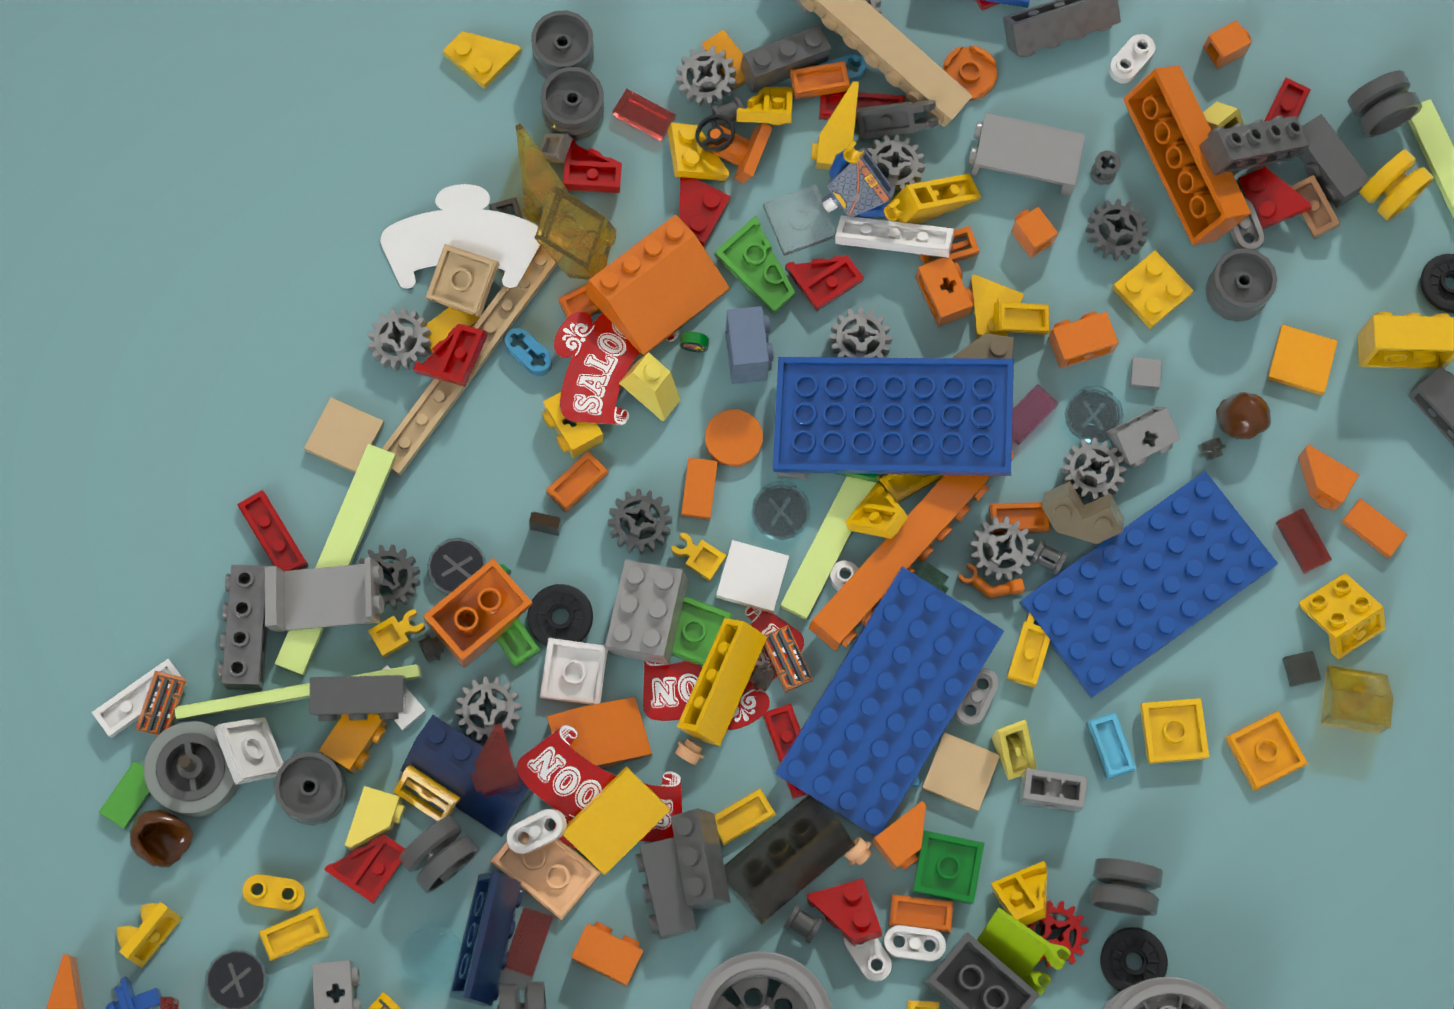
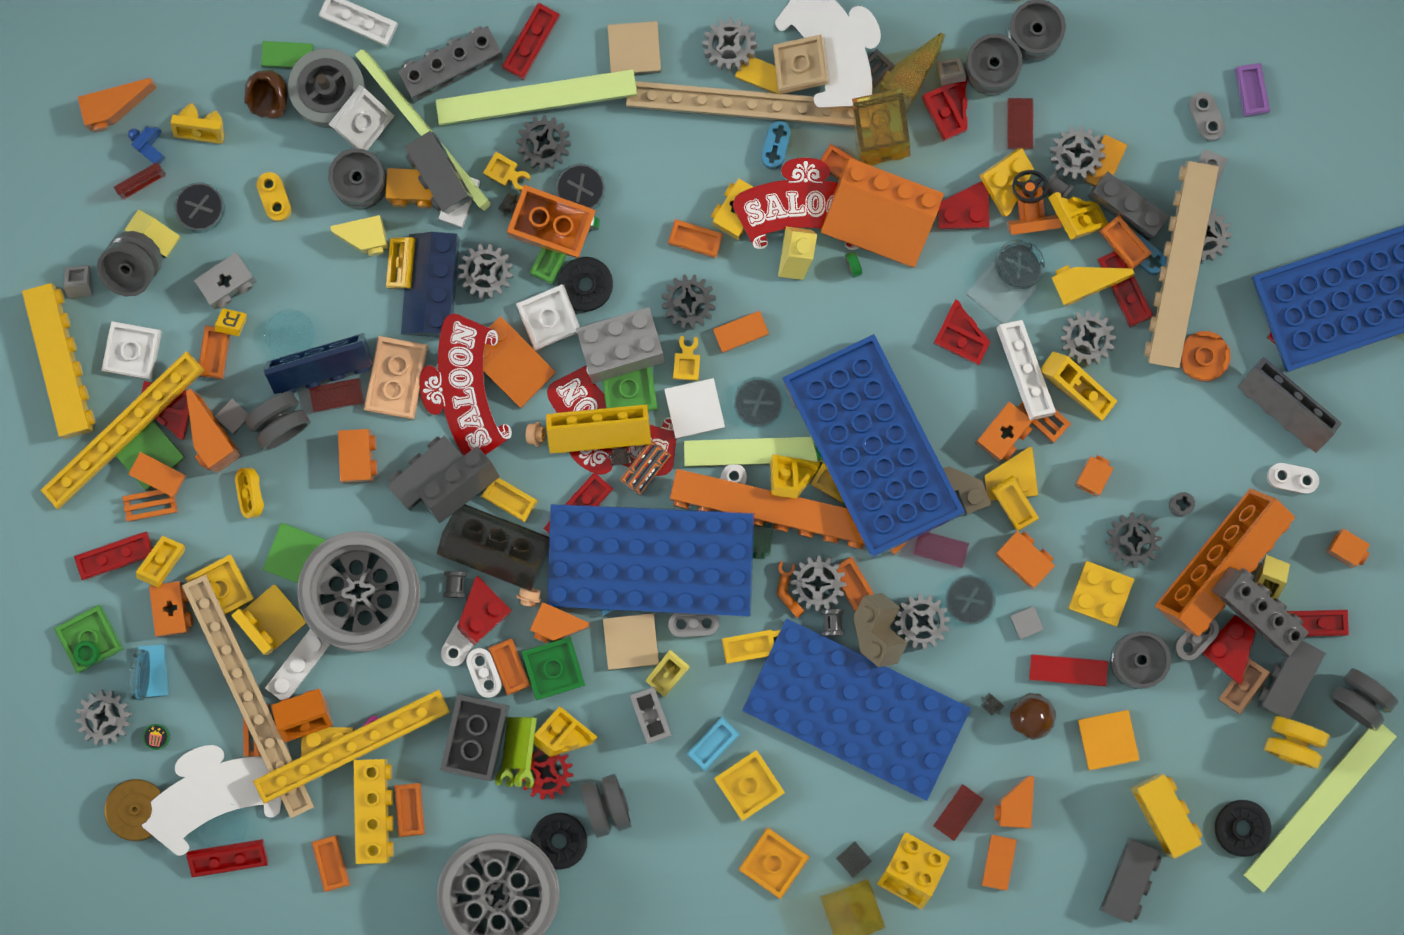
camera: 75 degrees right, 10 degrees up
tile [136,671,186,735] -> none
yellow tile [259,907,330,962] -> none
light grey panel [265,557,384,632] -> none
red wing [324,834,405,904] -> none
dark grey wheel [398,815,479,893] -> none
red wing [413,324,488,387] -> none
clear red slope [471,723,521,798] -> none
white plate [507,809,567,854] -> none
dark brown tile [529,512,561,536] -> none
yellow tile [563,766,670,875] -> none
orange tile [705,409,763,467] -> none
bright green wing [714,216,795,315] -> none
sand blue brick [725,306,774,384] -> none
torso [821,141,905,221] -> none
light grey gear [829,307,892,358] -> none
dark grey hinge [856,100,939,139] -> none
light grey panel [968,113,1085,197] -> none
light grey brick [1106,406,1181,467] -> none
none -> clear light blue tile [995,239,1045,289]
none -> red tile [1029,654,1108,687]

